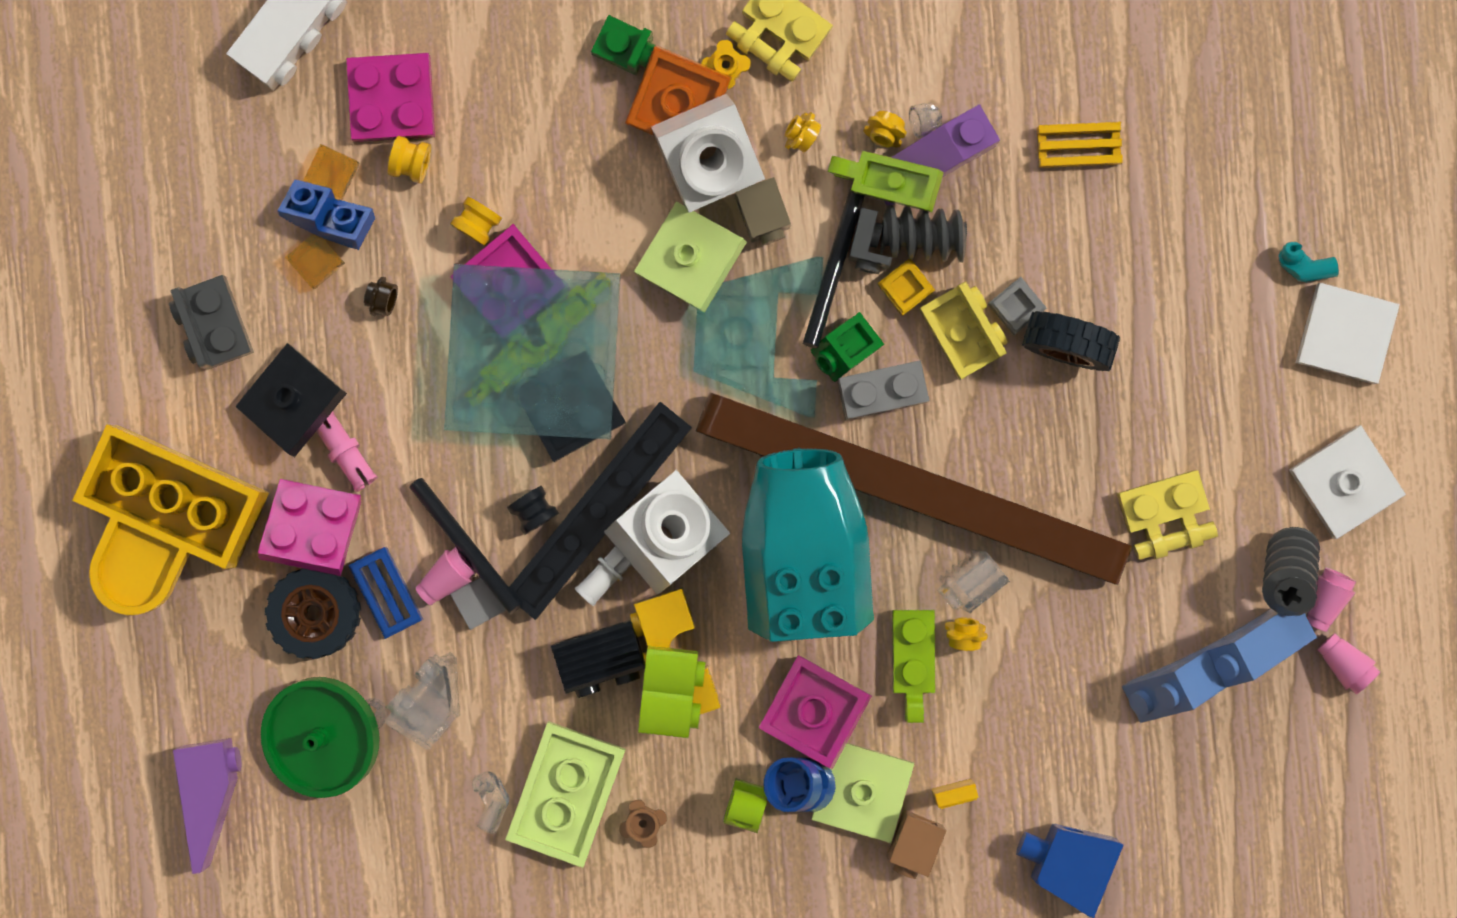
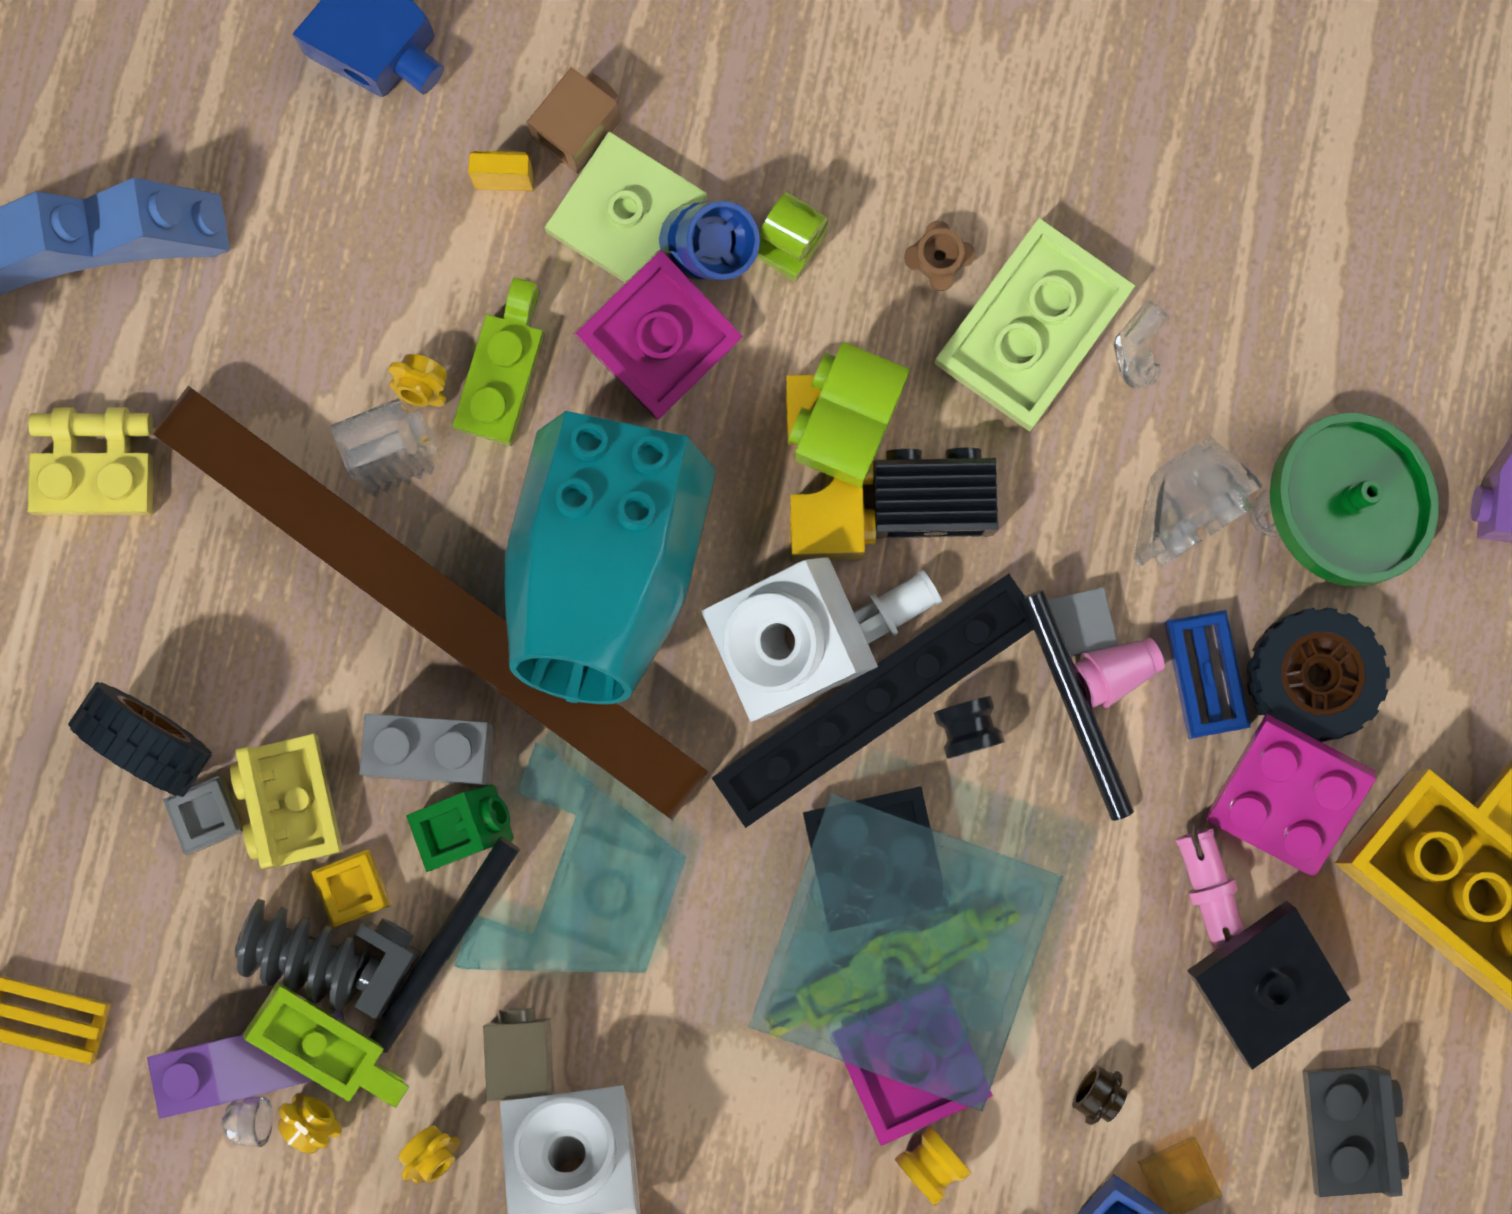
camera: 165 degrees left, 5 degrees down
yellowish green plate [634,201,747,313] -> none

